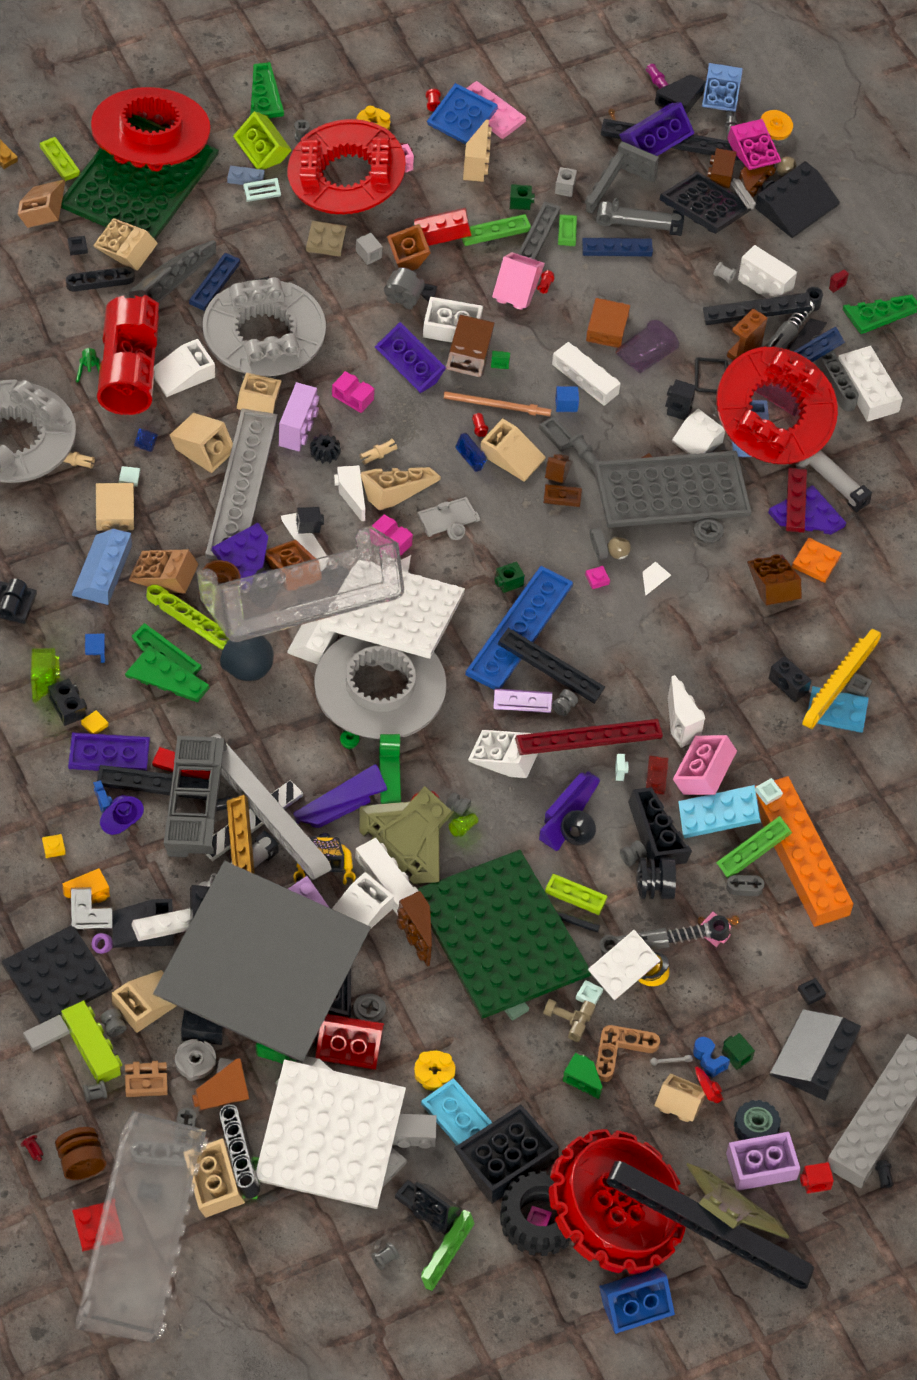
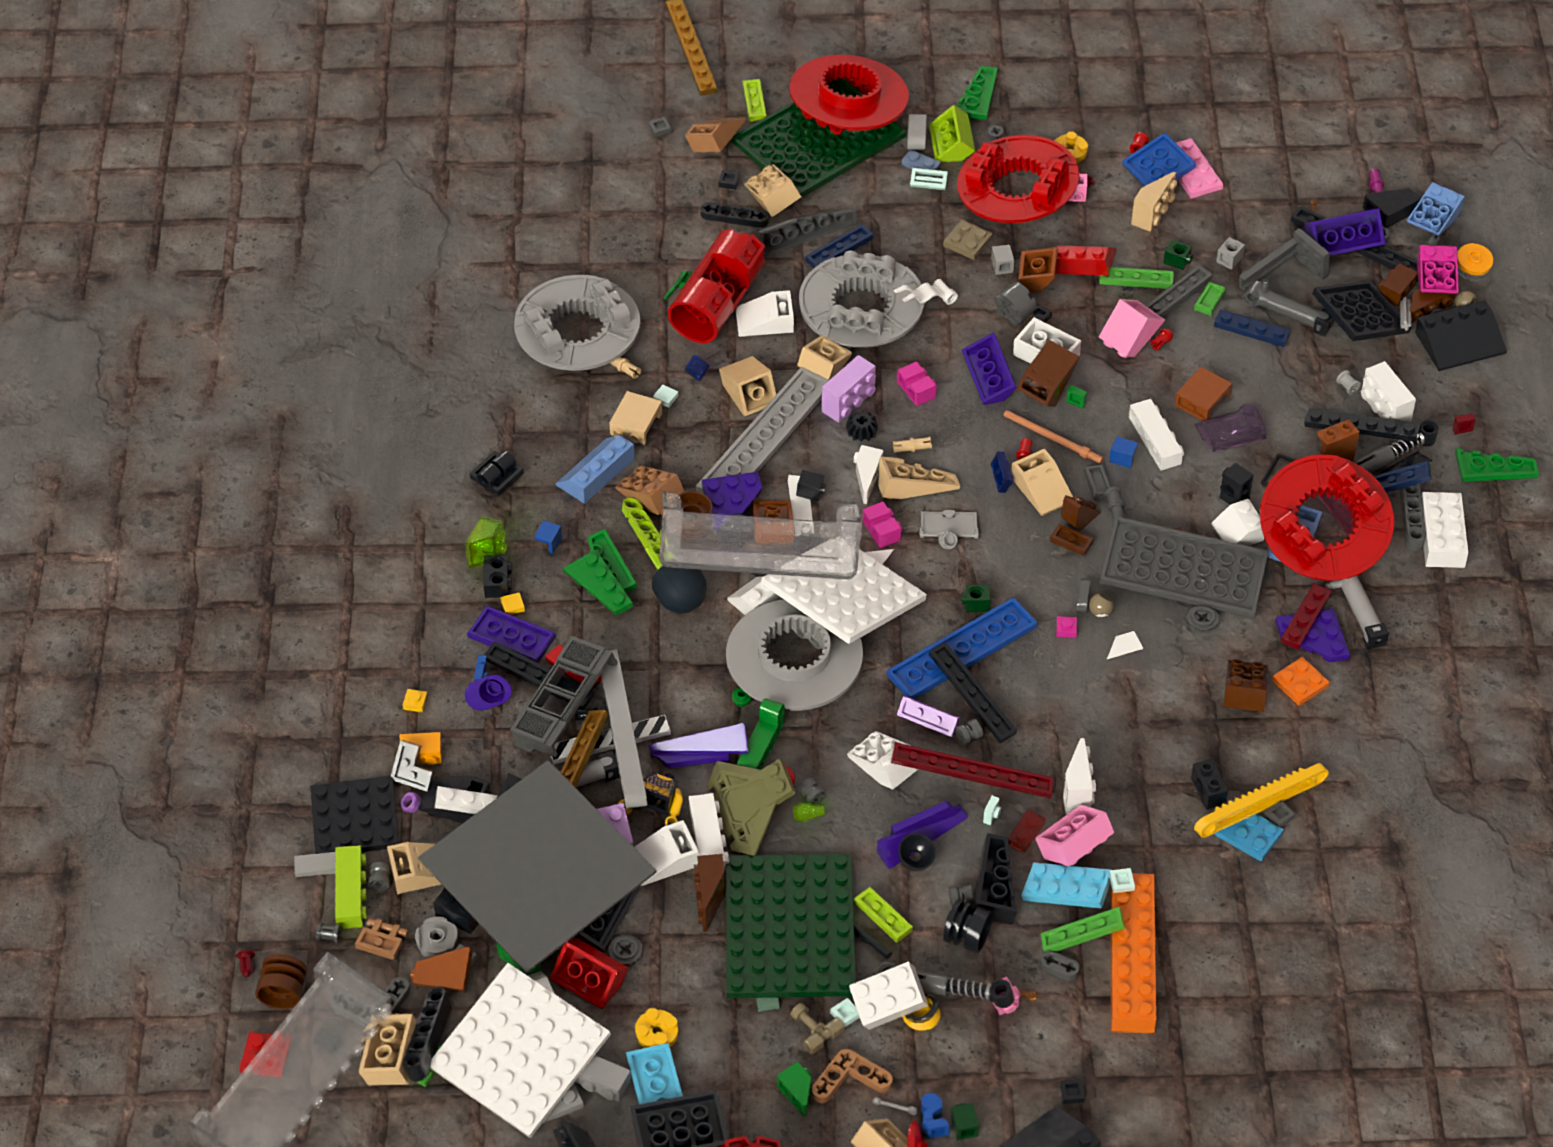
camera: 30 degrees right, 5 degrees down
none -> white flag [893,279,958,305]
none -> light grey beam [907,114,926,150]

